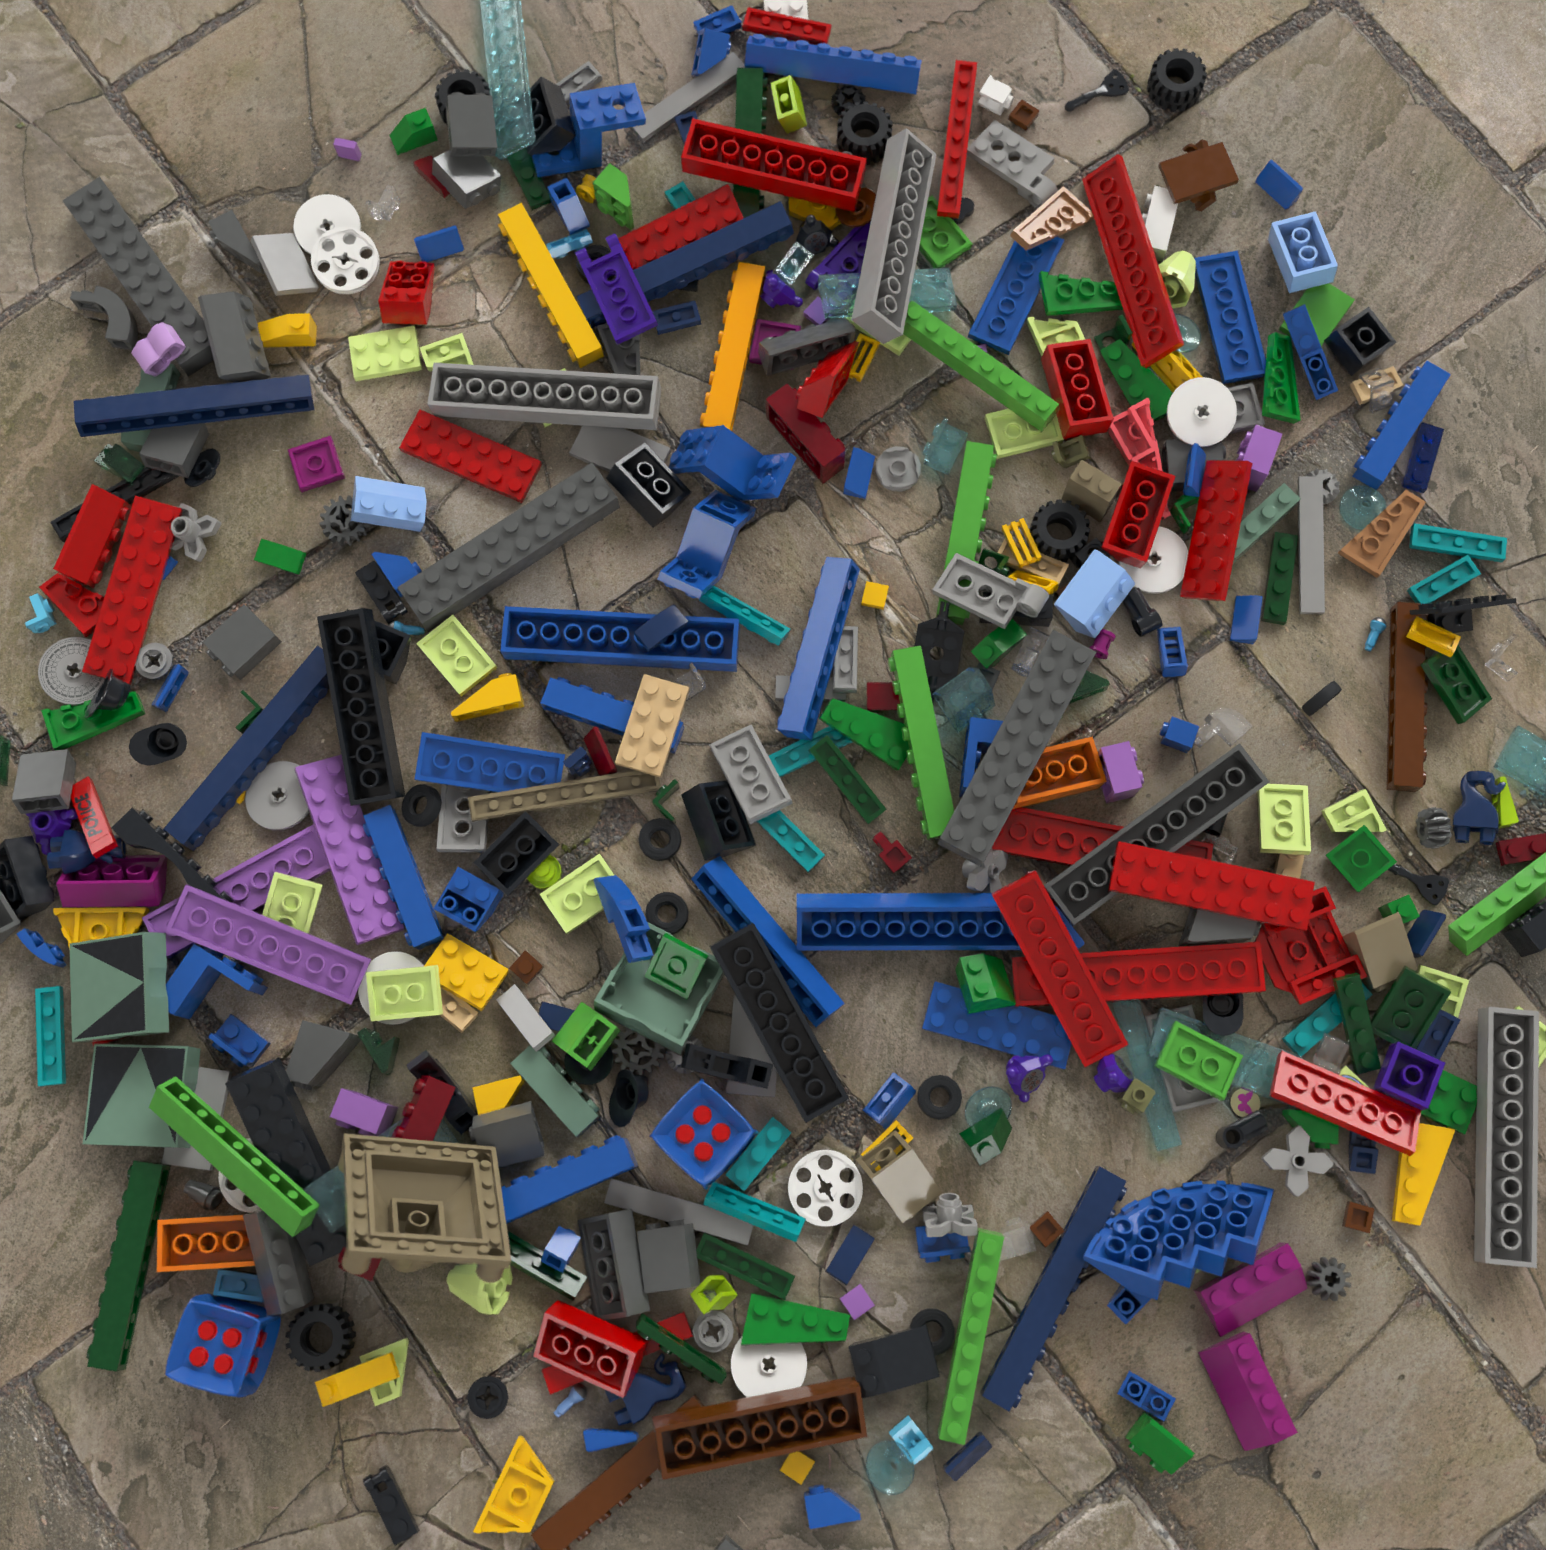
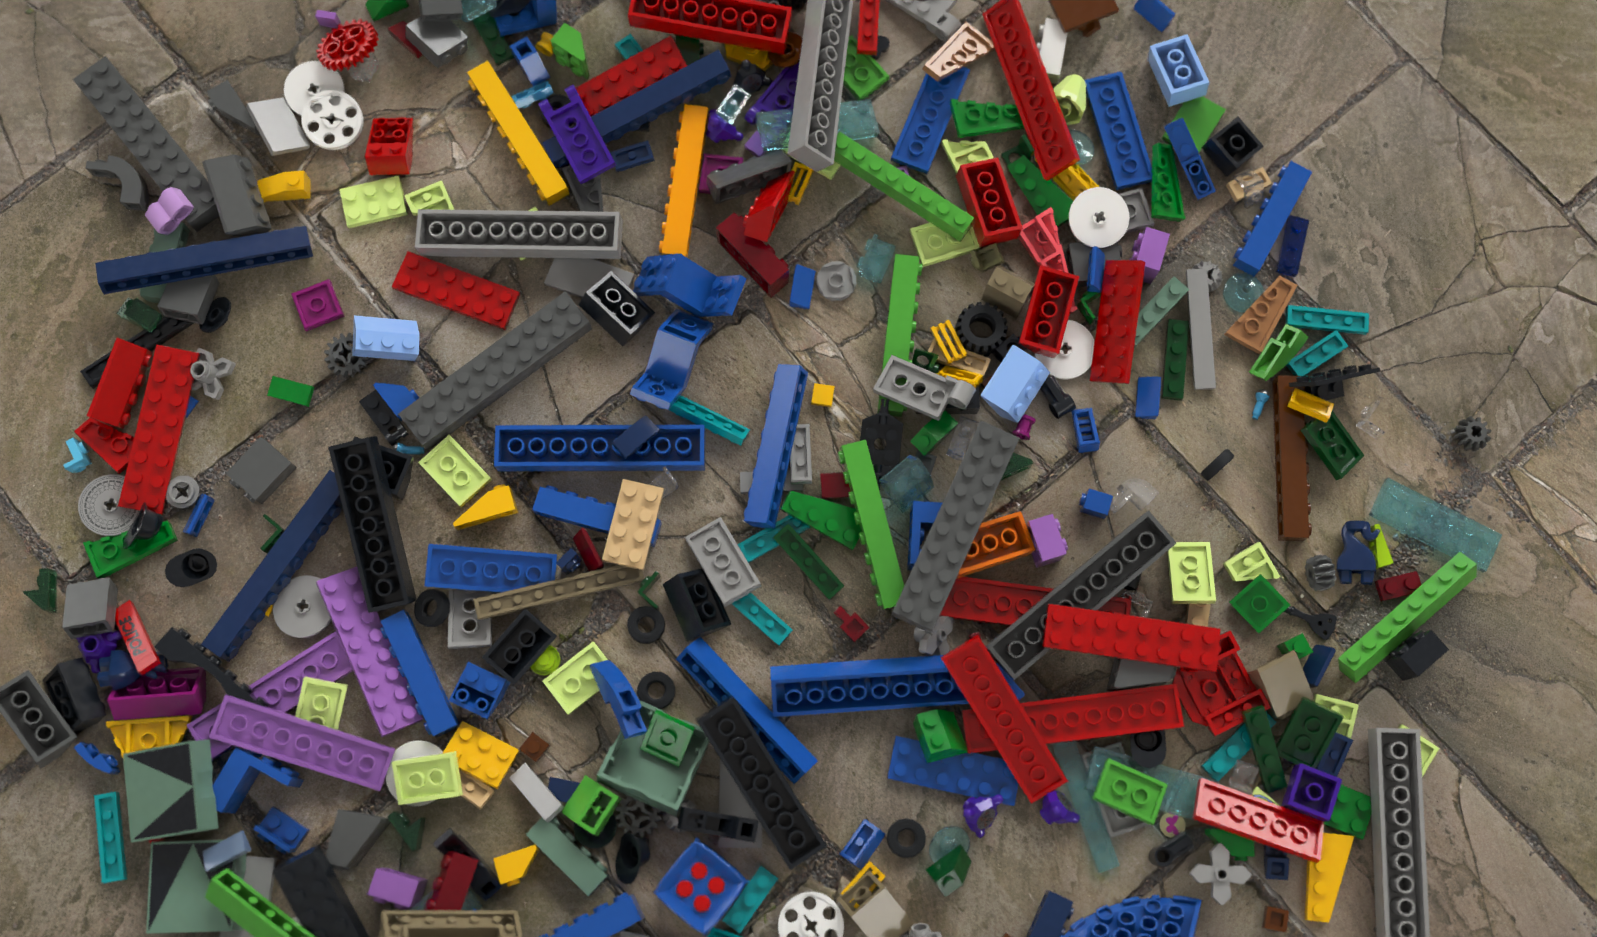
camera: 10 degrees left, 0 degrees up
blue slope [414,225,464,263] -> none
dark grey brick [469,1101,544,1168] -> none
olive bracket [1117,1079,1155,1115] -> none
none -> sand blue slope [203,830,252,872]
none -> red gear [316,19,379,72]
none -> bright green slope [1249,324,1309,381]

